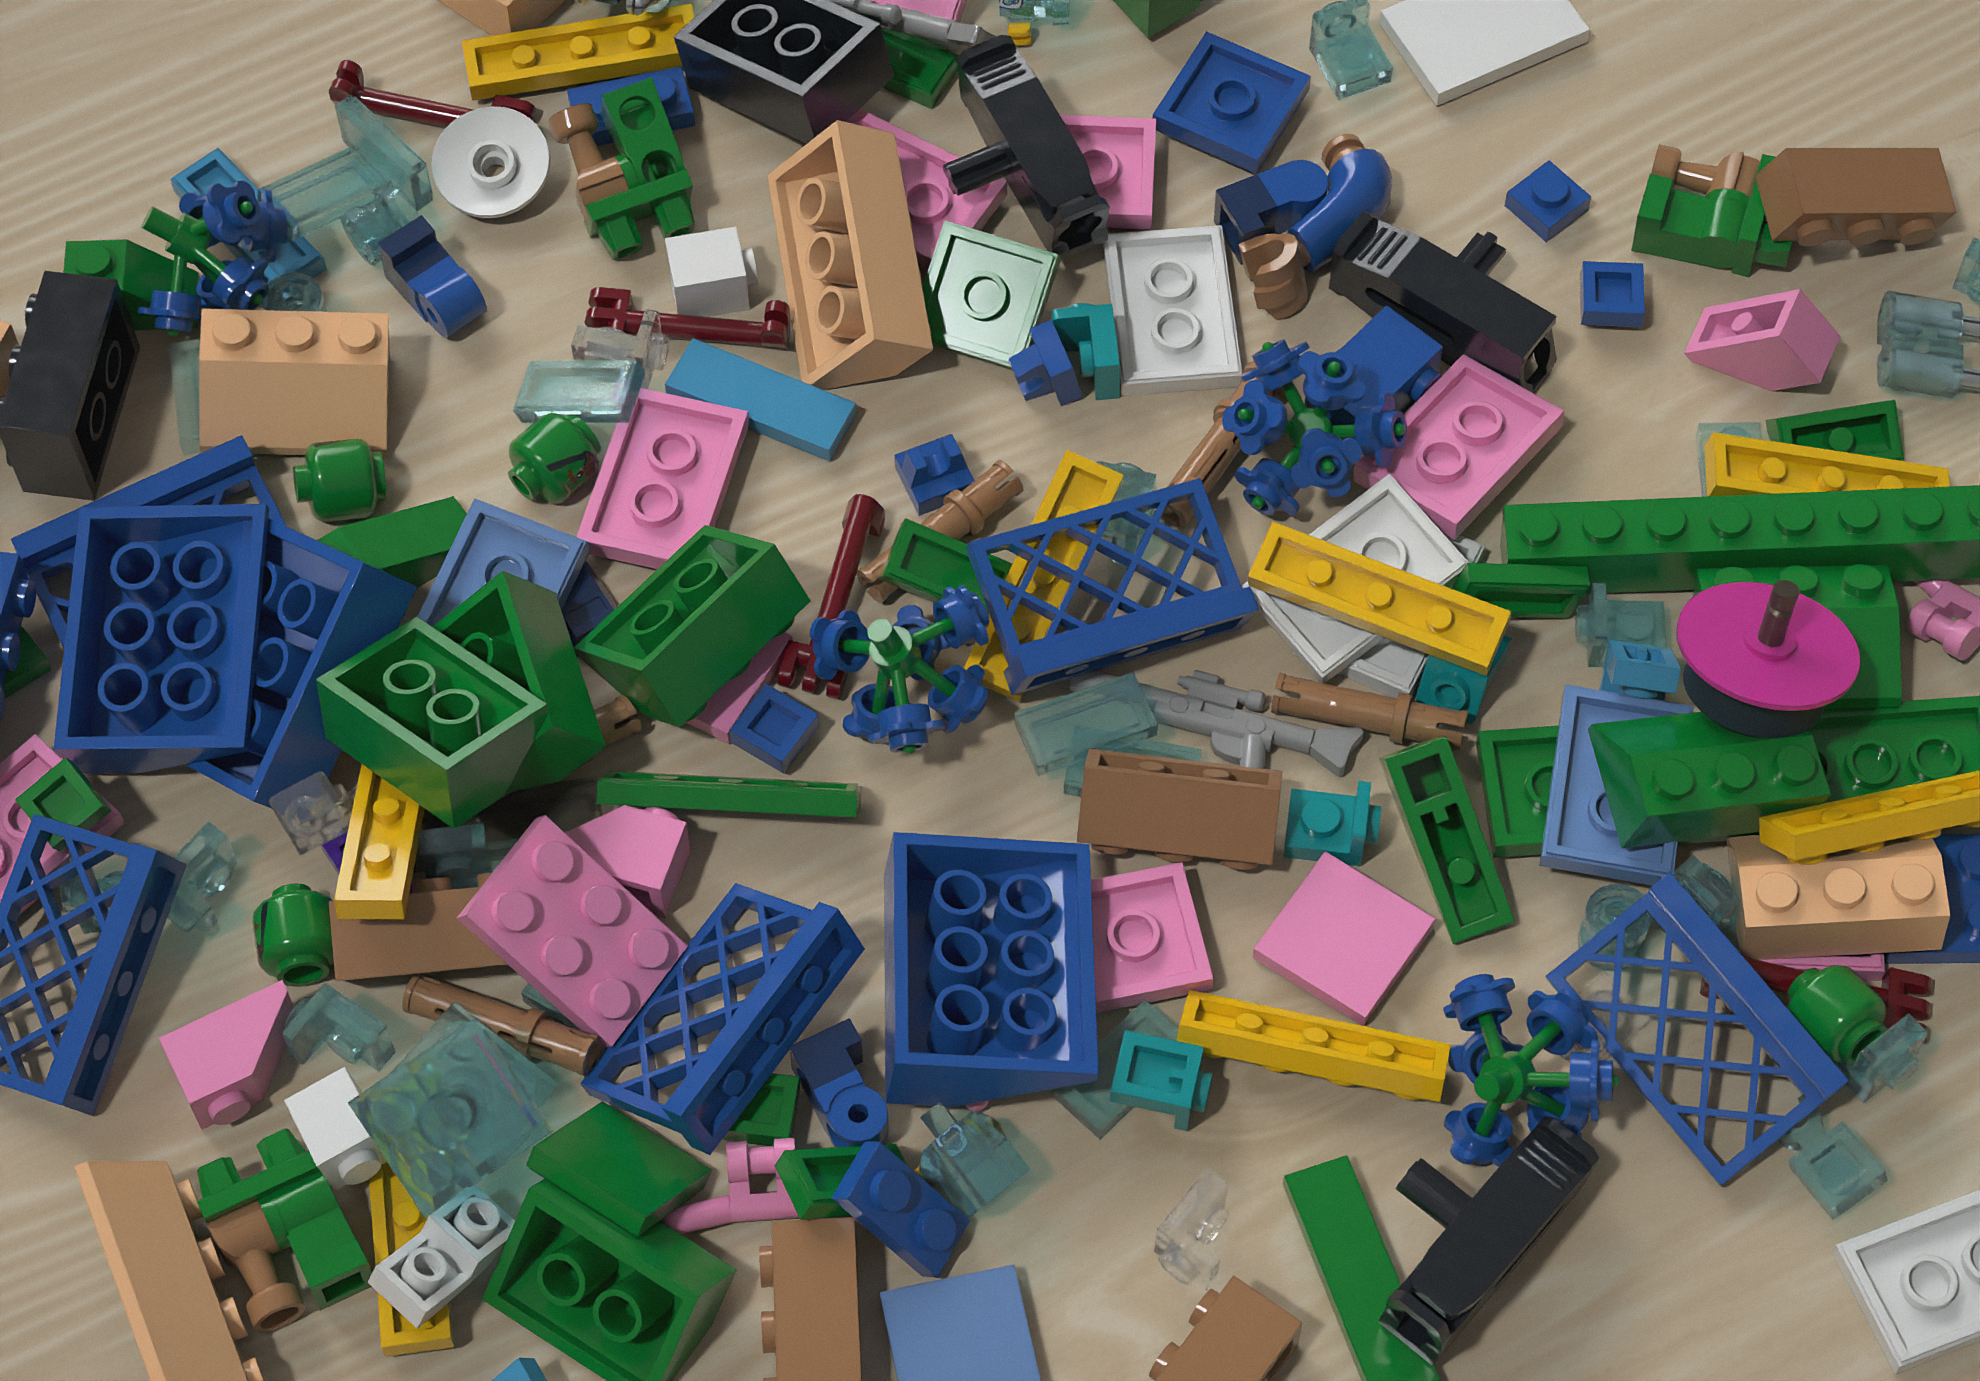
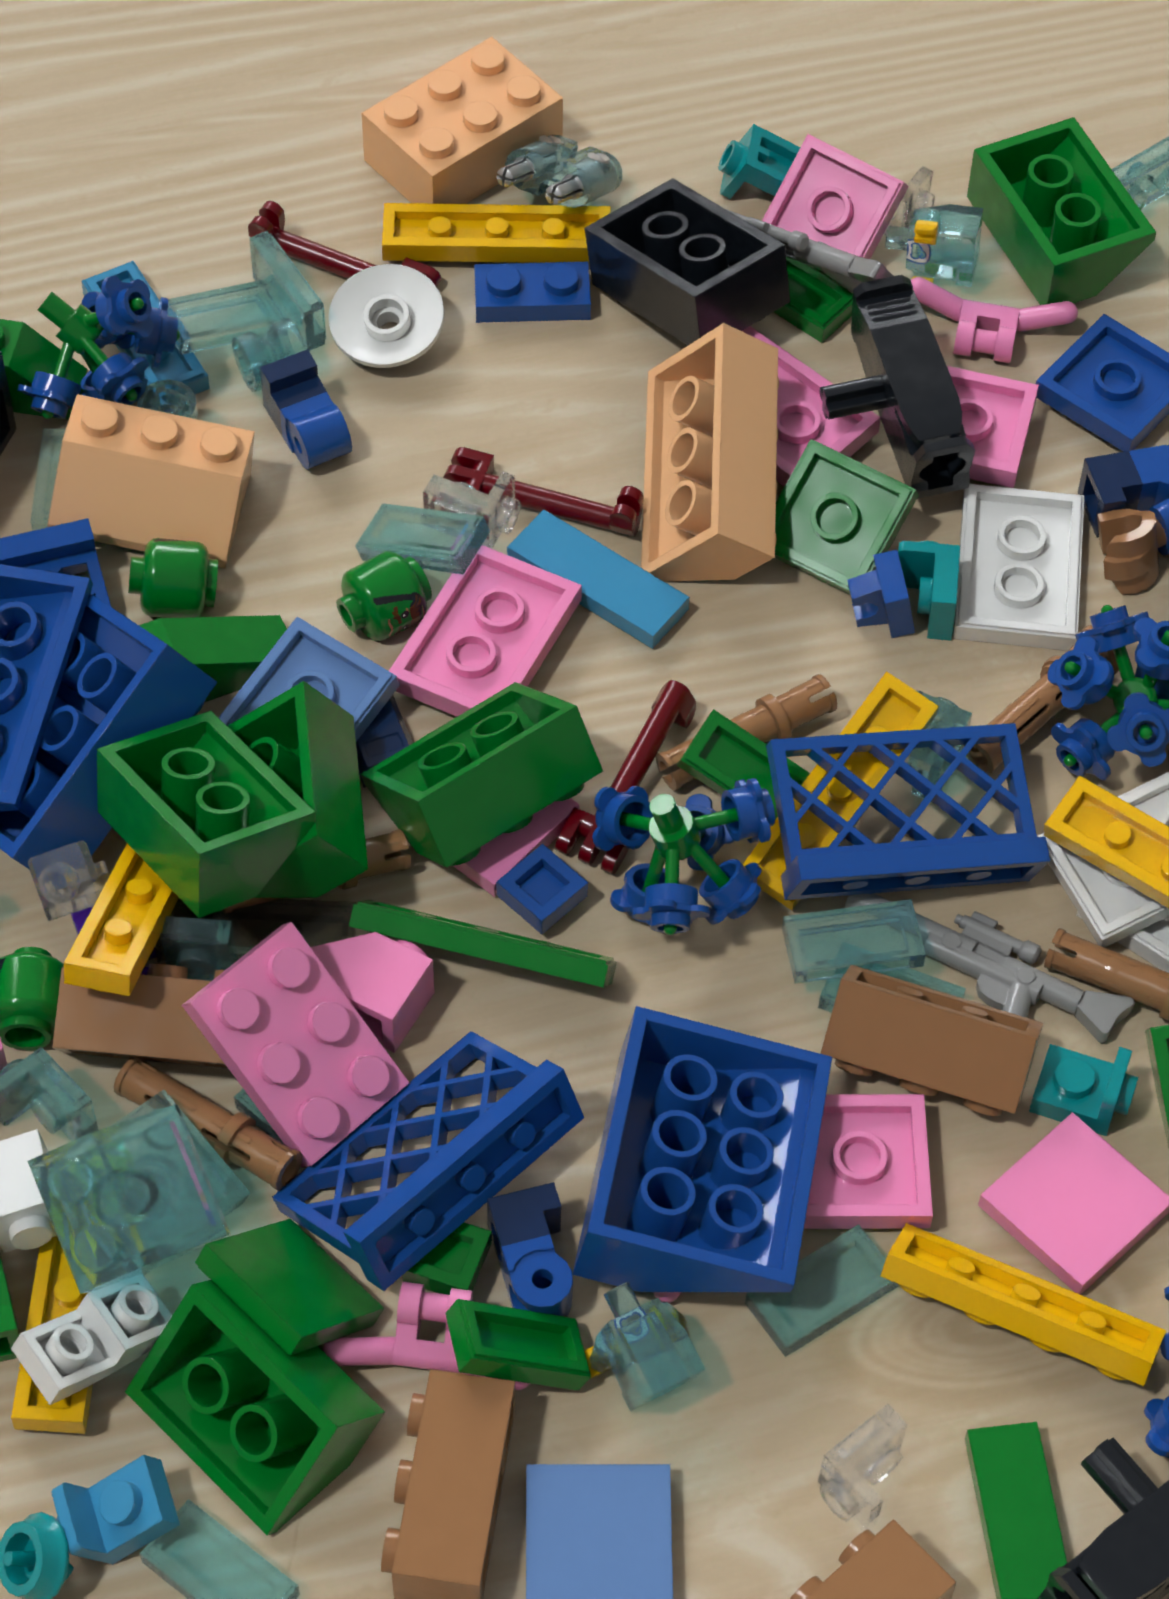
camera: 10 degrees right, 5 degrees down
green hips [548,77,695,260] -> none
white brick [665,226,758,317] -> none
blue plate [831,1141,970,1278] -> none
blue tile [894,434,975,516] -> none
teal bracket [1110,1030,1213,1131] -> none
none -> bright pink piece [911,277,1078,363]

